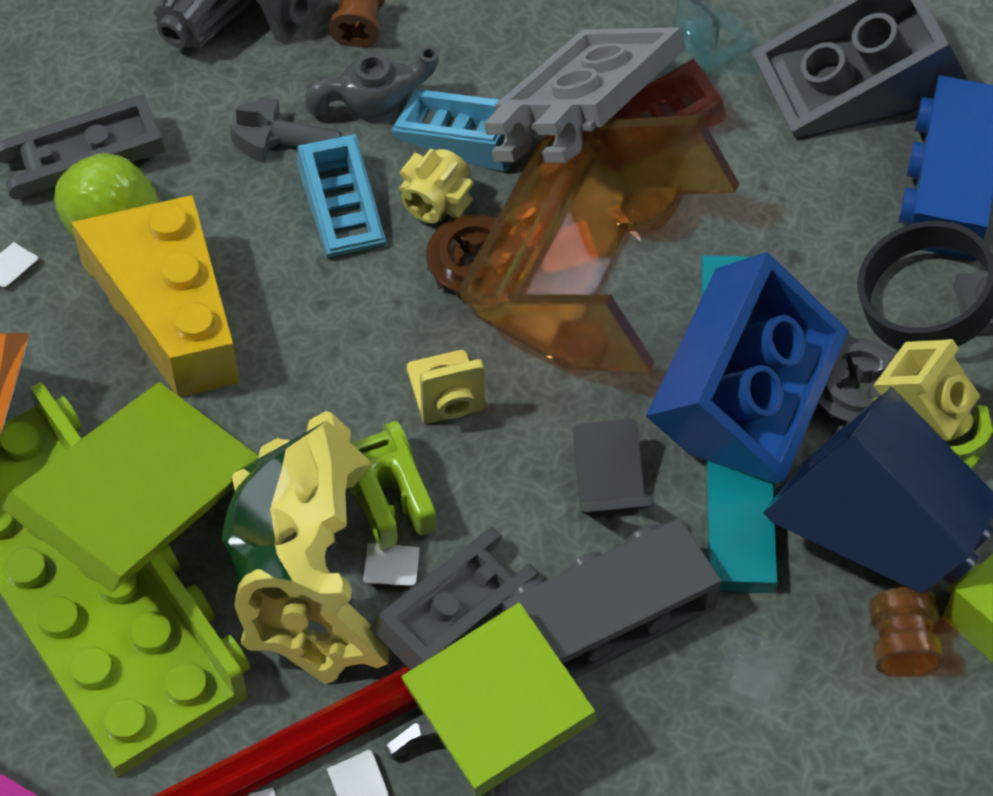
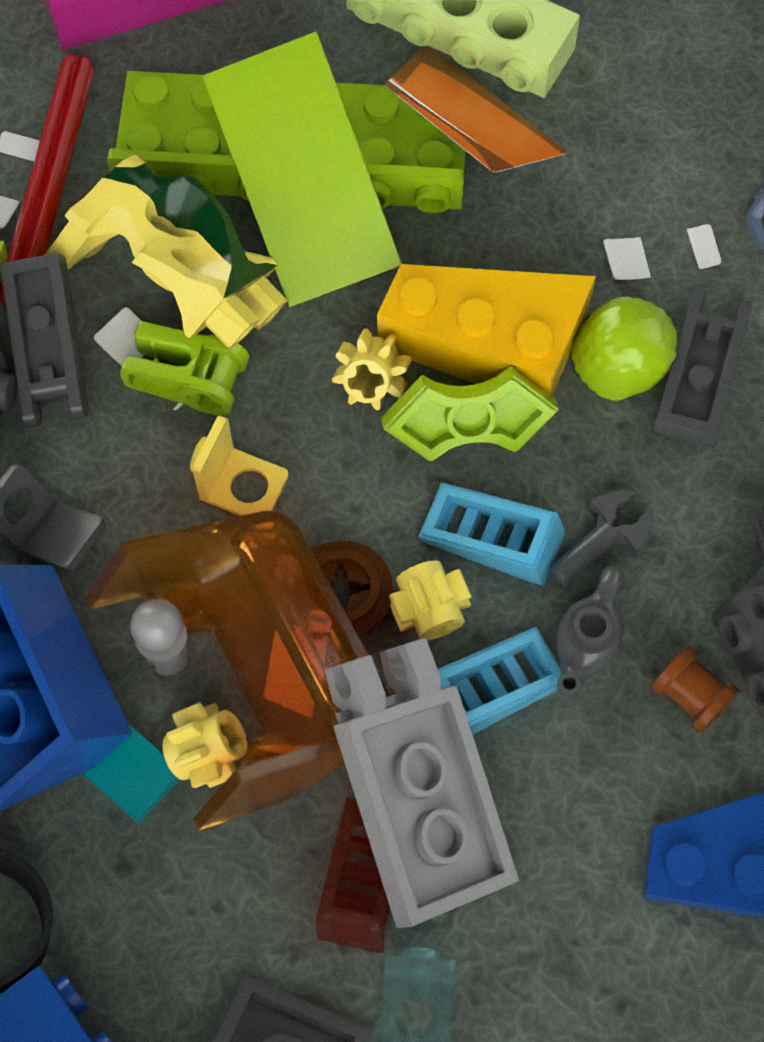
camera: 130 degrees right, 10 degrees up
none -> light grey pin [130,599,189,676]
none -> light yellow gear [162,702,247,788]
none -> light yellow gear [332,328,412,411]
none -> lime tile [381,365,559,461]

